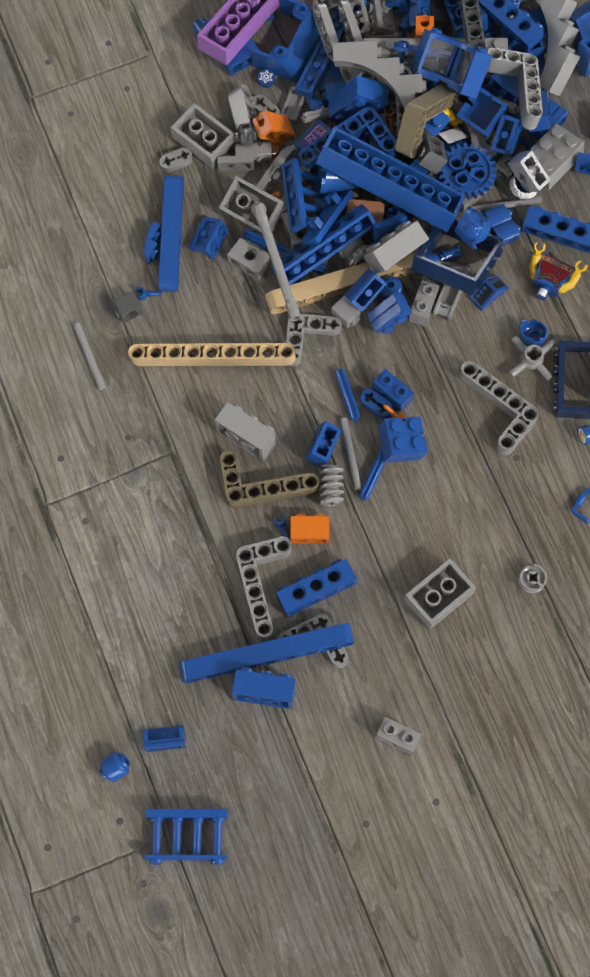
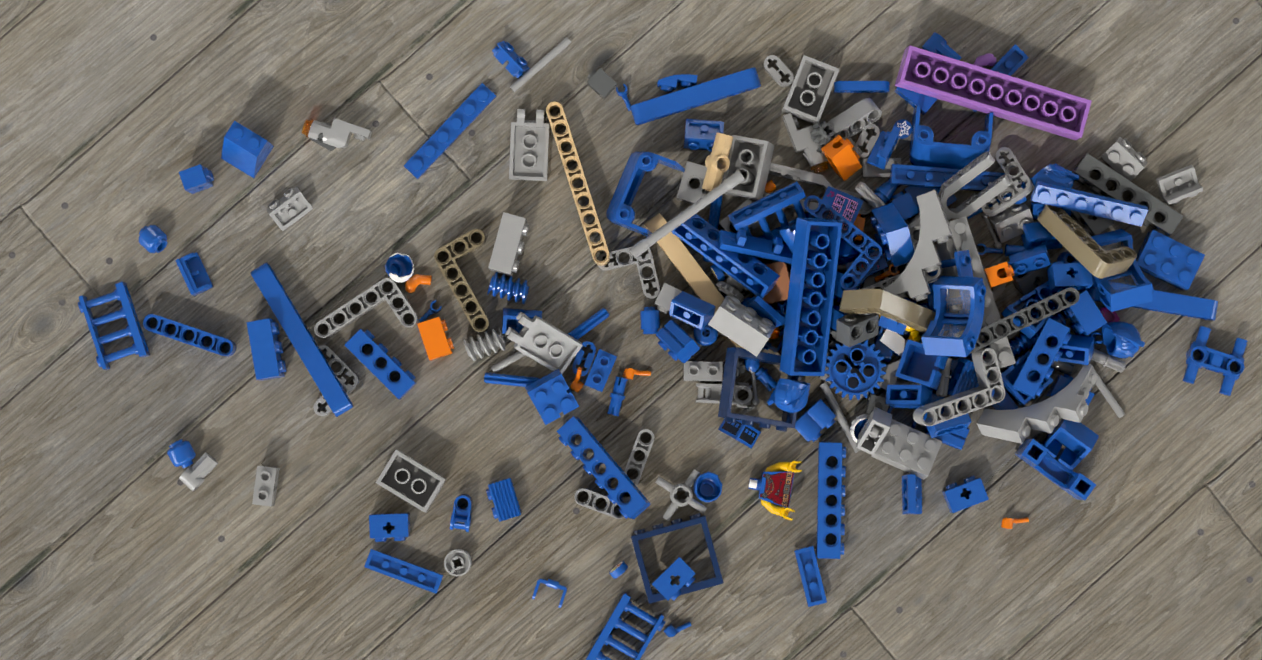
camera: 65 degrees right, 15 degrees up
none -> blue beam [143,314,236,357]
none -> blue head [167,439,196,469]
none -> blue brick [179,164,214,194]
none -> light grey piece [179,452,218,492]
none -> blue slope [221,121,274,178]
none -> light grey bracket [267,187,313,231]
none -> light grey plate [302,118,372,151]
none -> blue plate [364,549,444,594]
none -> blue brick [369,513,410,542]
none -> blue hair [385,253,414,283]
none -> blue plate [404,83,496,179]
none -> orange arm [405,274,432,293]
none -> blue piece [450,494,472,532]
none -> blue brick [486,478,522,522]
none -> blue piece [487,272,530,305]
none -> blue hinge [492,41,530,79]
none -> light grey tile [505,312,583,374]
none -> light grey tile [509,109,550,181]
none -> blue brick [557,416,651,519]
none -> blue windscreen [606,151,685,236]
none -> blue pin [607,376,628,416]
none -> orange hand [623,368,651,380]
none -> blue brick [640,307,660,334]
none -> tan piece [702,133,733,191]
none -> blue tile [710,264,725,282]
none -> blue beam [834,81,890,93]
none -> blue bracket [867,126,901,170]

